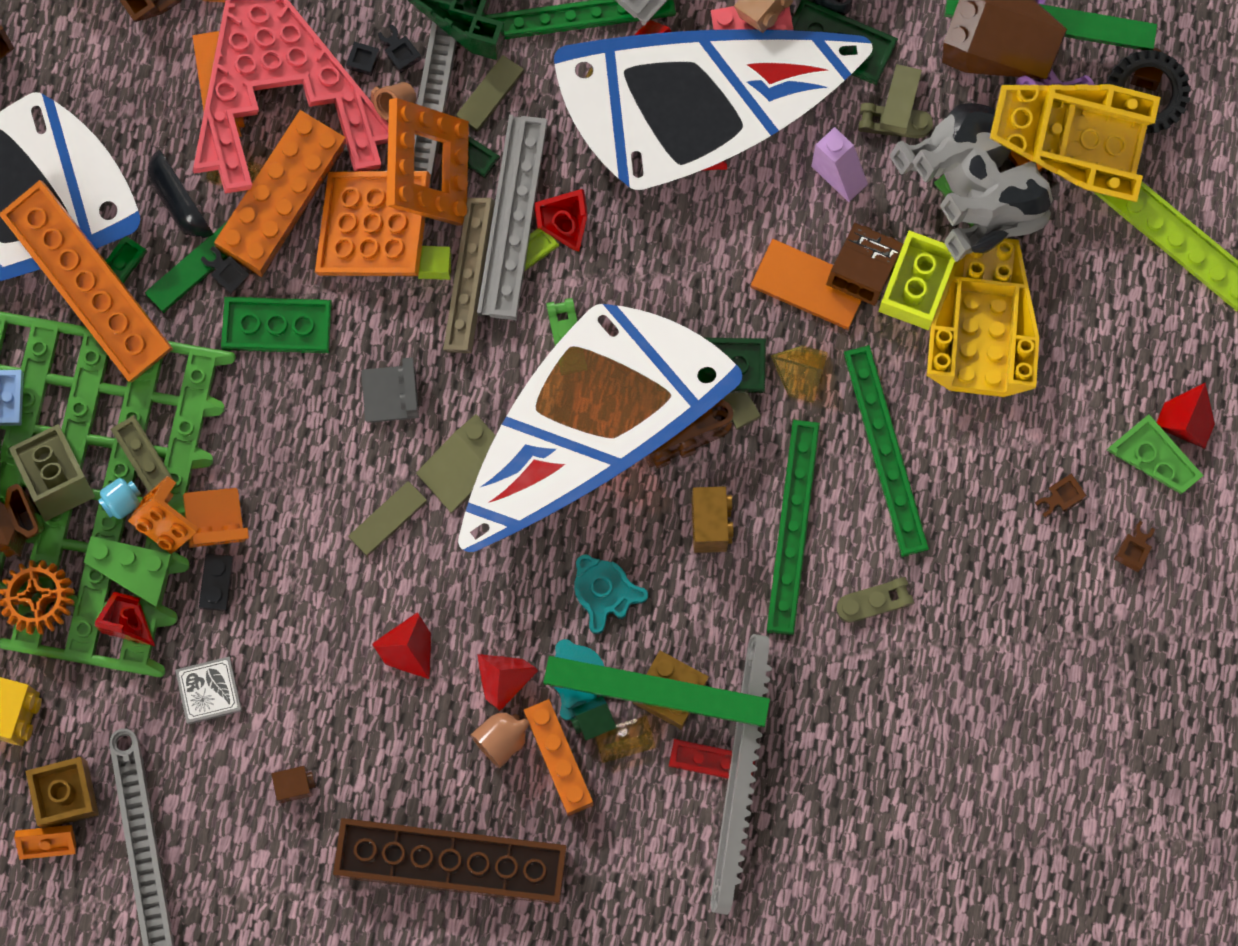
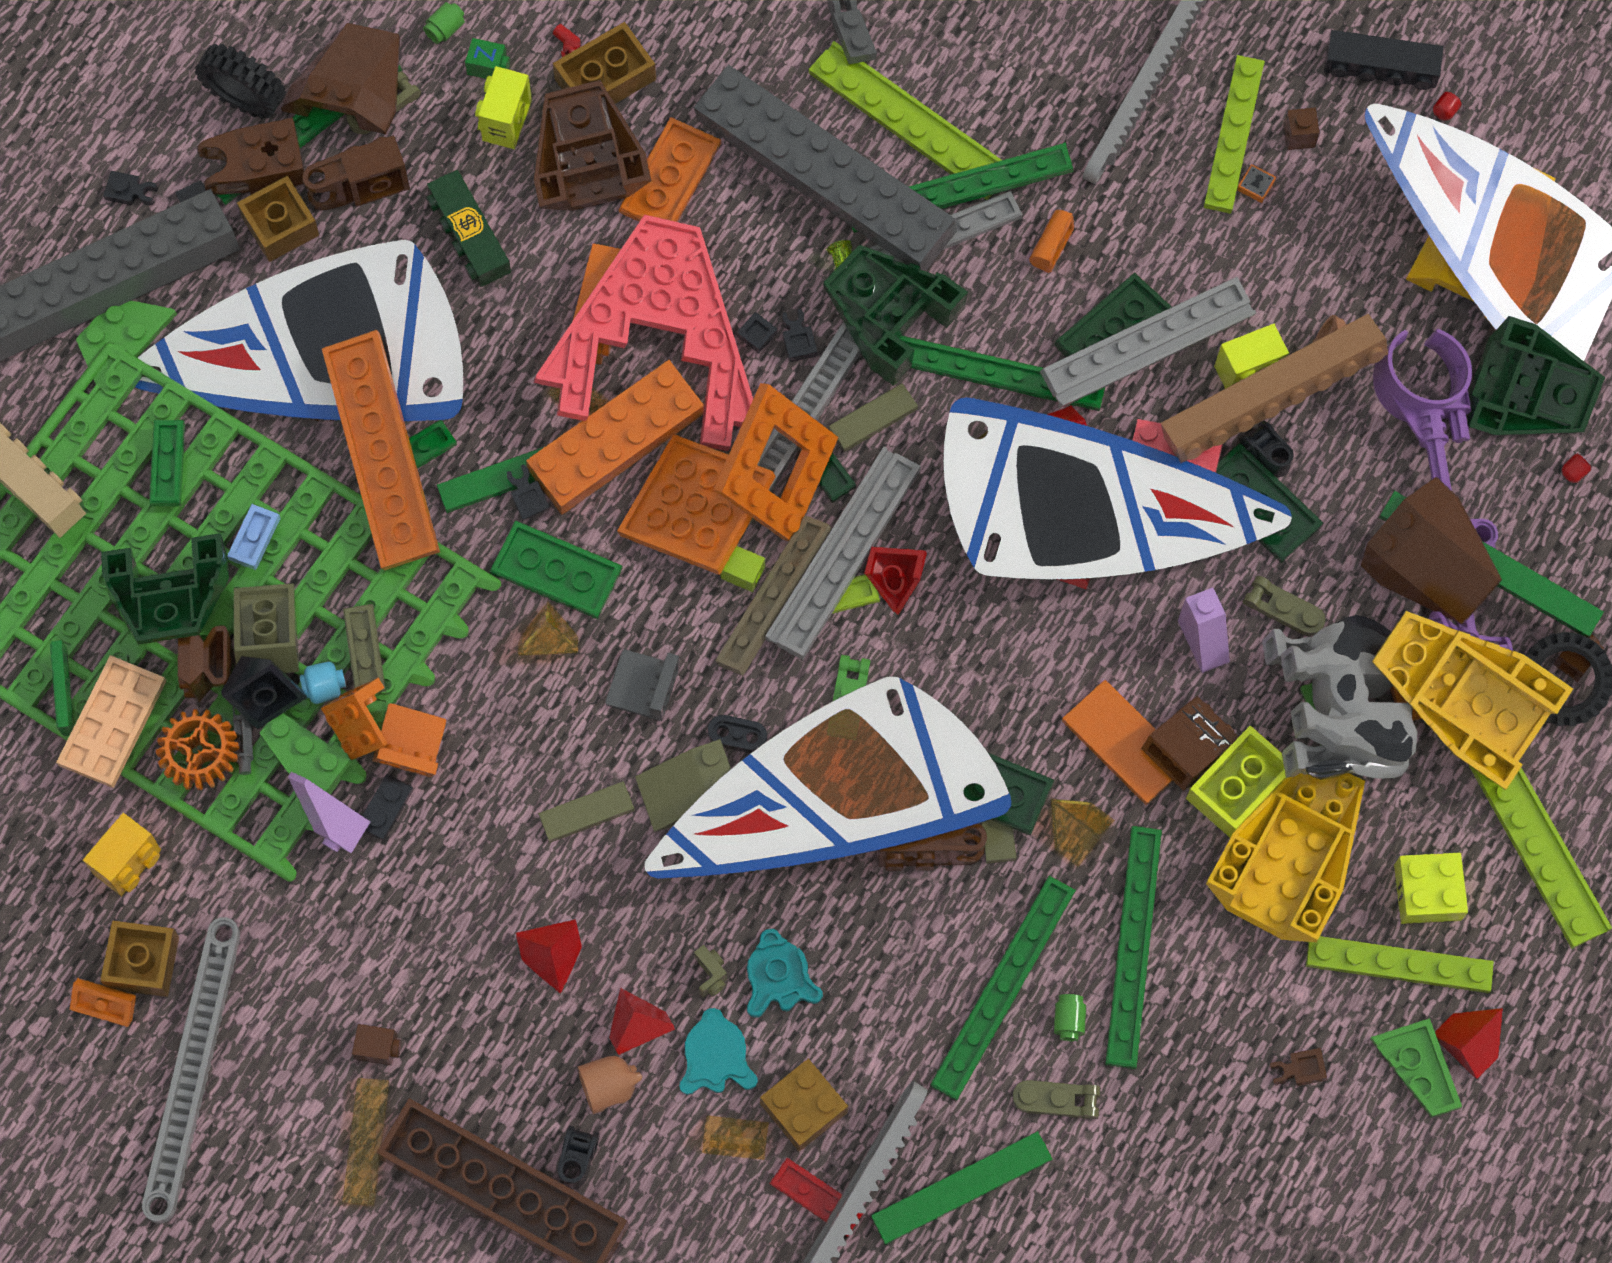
camera: 20 degrees right, 5 degrees down
red slope [95,592,155,647] -> none
black brick [148,149,214,238] -> none
tile [175,656,242,724] -> none
nougat piece [371,82,417,121] -> none
orange brick [523,699,593,816] -> none
green tile [543,656,770,728] -> none
dark green brick [570,696,617,741] -> none
pearl gold brick [692,487,733,553] -> none
olive tile [880,64,922,135] -> none
reddish brown plate [1114,521,1155,572] -> none
none -> black slope [221,656,307,729]
none -> dark grey piece [232,706,254,775]
none -> lavender slope [288,772,370,853]
none -> clear yellow tile [342,1078,390,1206]
none -> dark green brick [425,169,511,287]
none -> clear yellow slope [518,601,579,656]
none -> black piece [557,1125,600,1189]
none -> olive bracket [694,945,727,998]
none -> black plate [708,715,767,753]
none -> green tile [871,1131,1053,1245]
none -> bright green brick [1054,994,1086,1042]
none -> lime plate [1306,936,1494,993]
none -> neon yellow brick [1394,853,1468,924]

